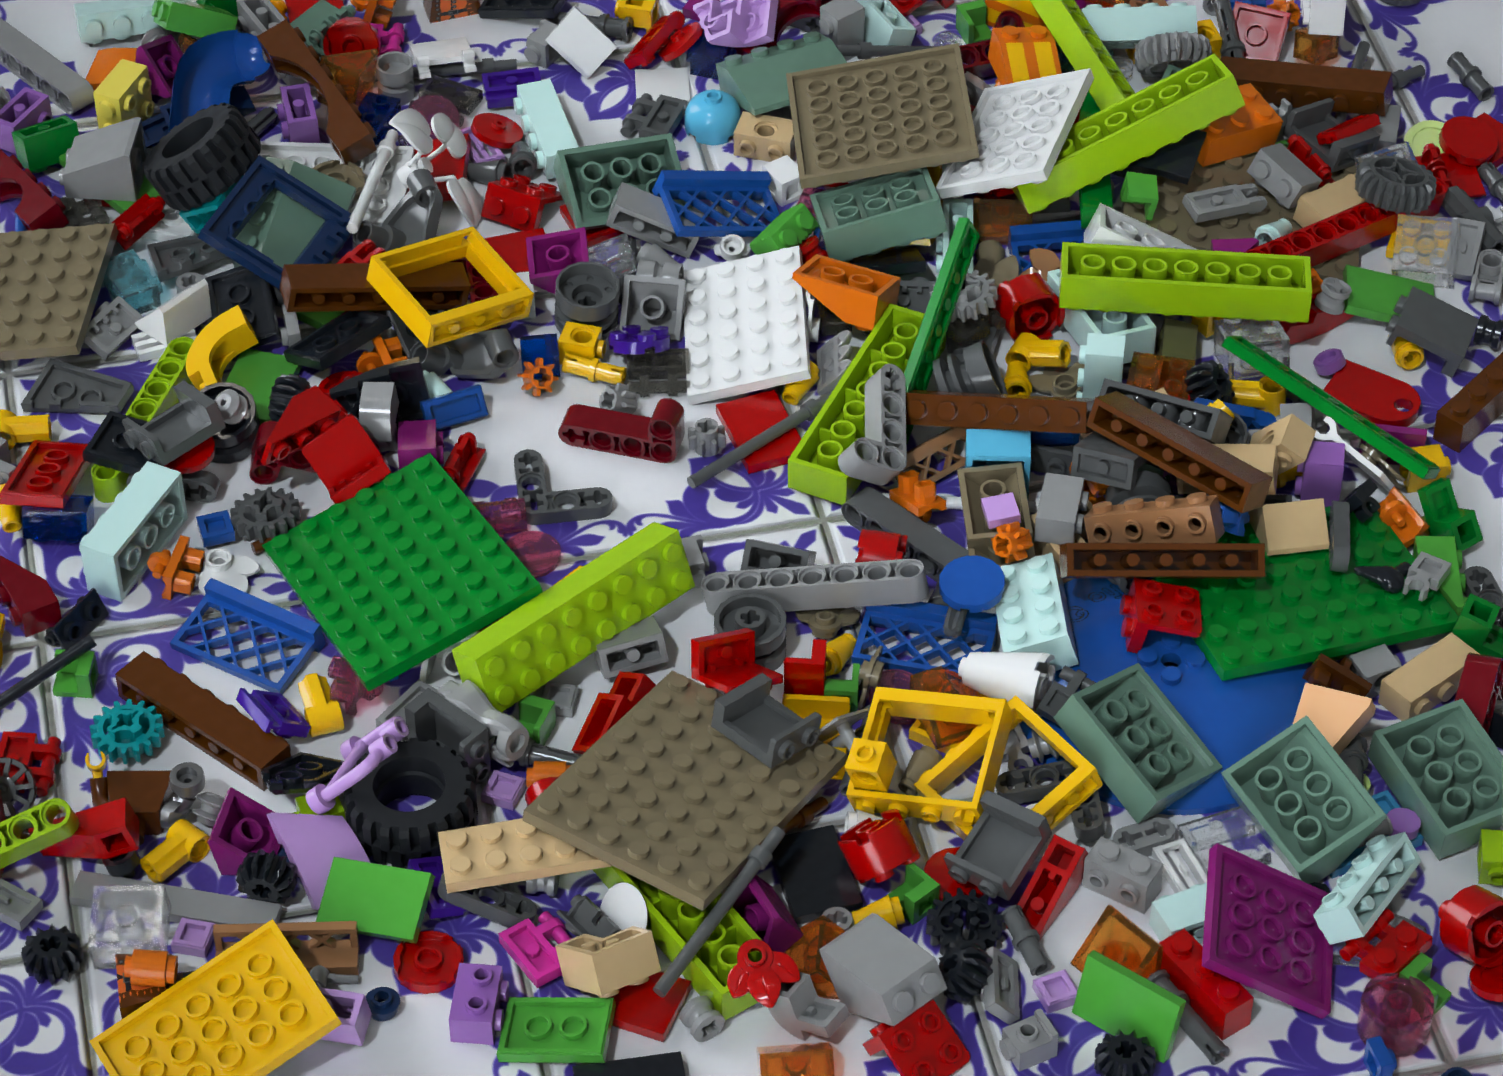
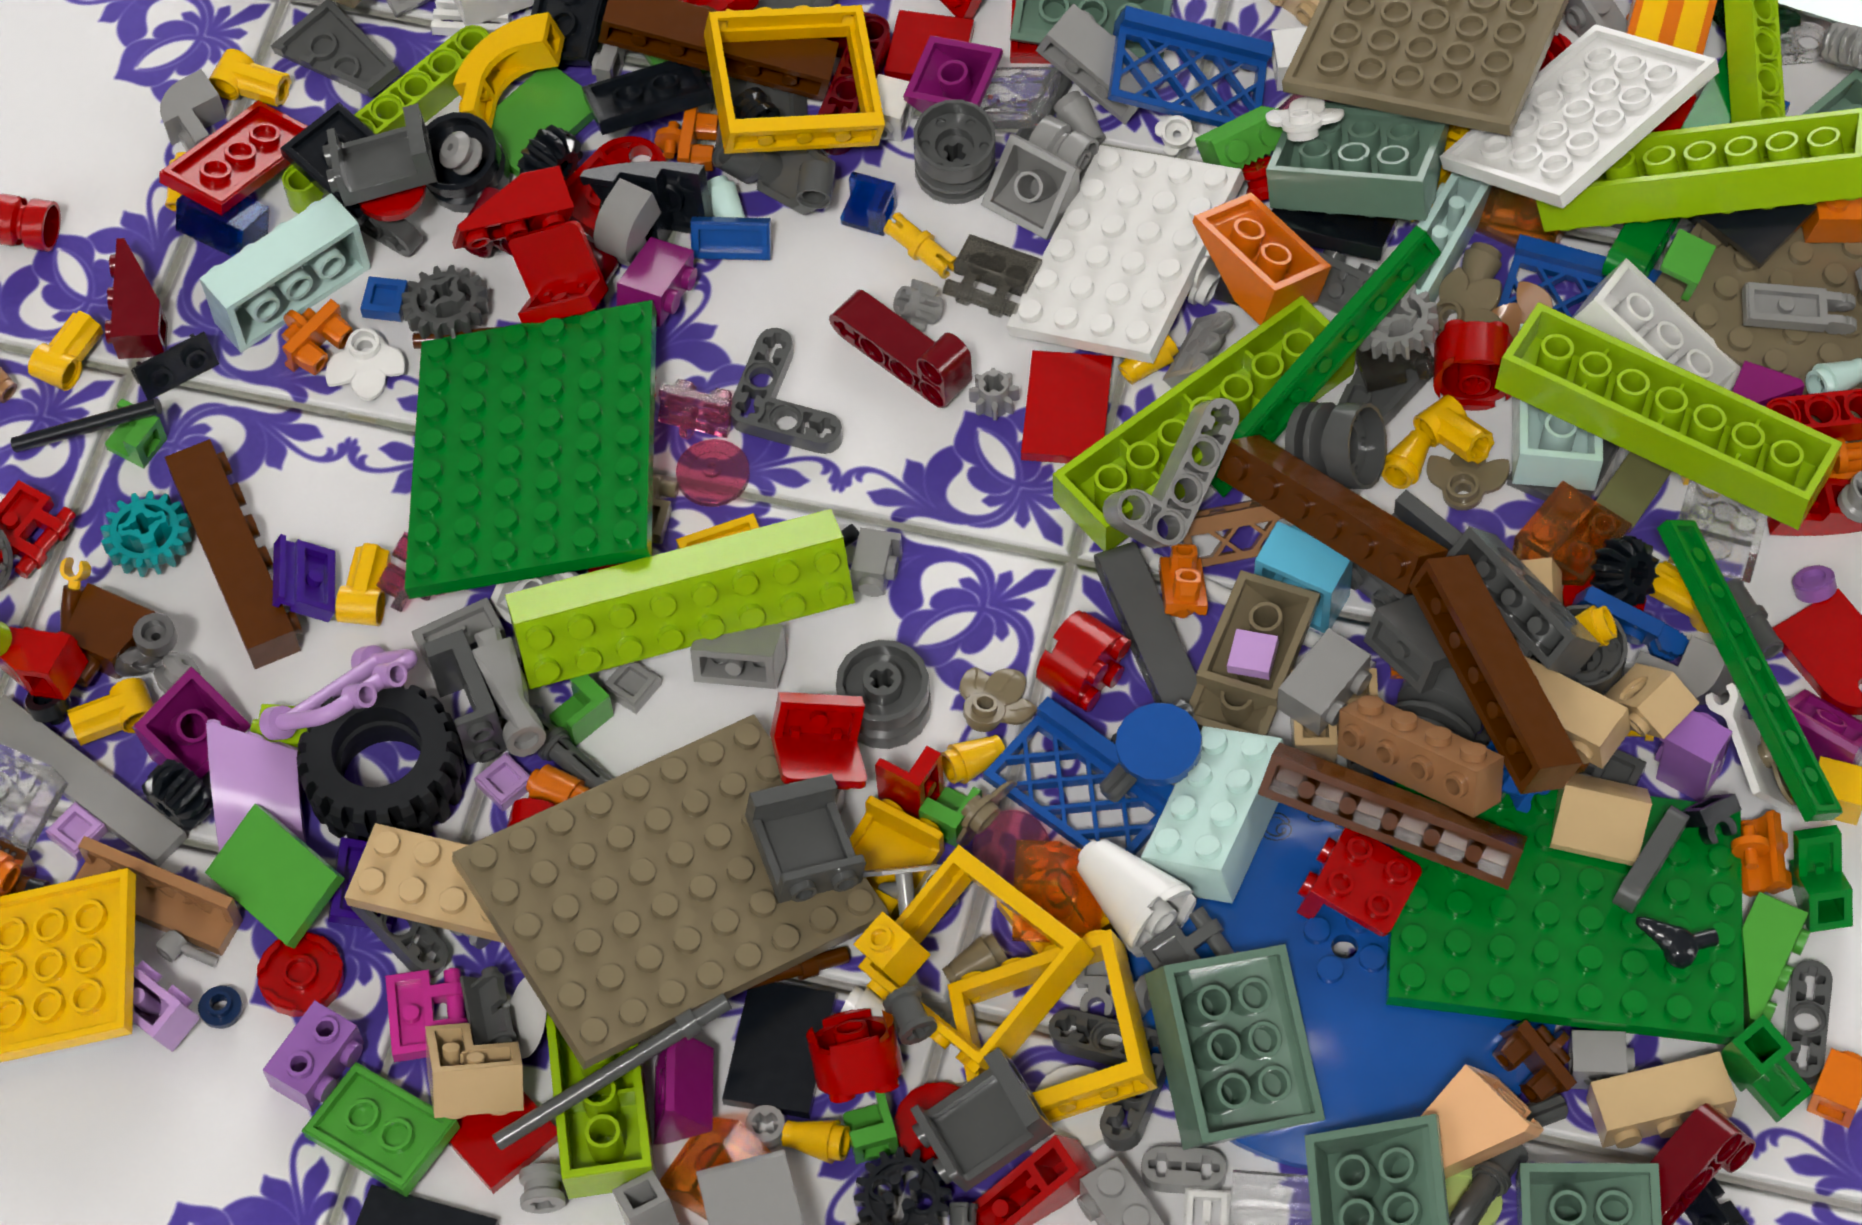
camera: 30 degrees right, 15 degrees up
blue fence [170,578,326,695] -> none
black tile [261,752,344,795] -> none
red hinge [443,432,486,493] -> none
orange gear [517,358,559,396] -> none
yellow brick [558,321,607,364] -> none
red slope [572,671,656,754] -> none
dark purple plate [608,325,670,355] -> none
dark grey bar [687,390,833,489] -> none
light grey beam [701,559,929,615] -> none
red plate [727,939,800,1009] -> none
dark grey brick [740,539,817,570] -> none
orange gear [991,521,1033,564] -> none
light aqua brick [1076,332,1126,399] -> none
light grey plate [1402,551,1452,601] -> none
none -> dark grey bush [882,985,938,1045]
none -> white plate [1265,97,1345,141]

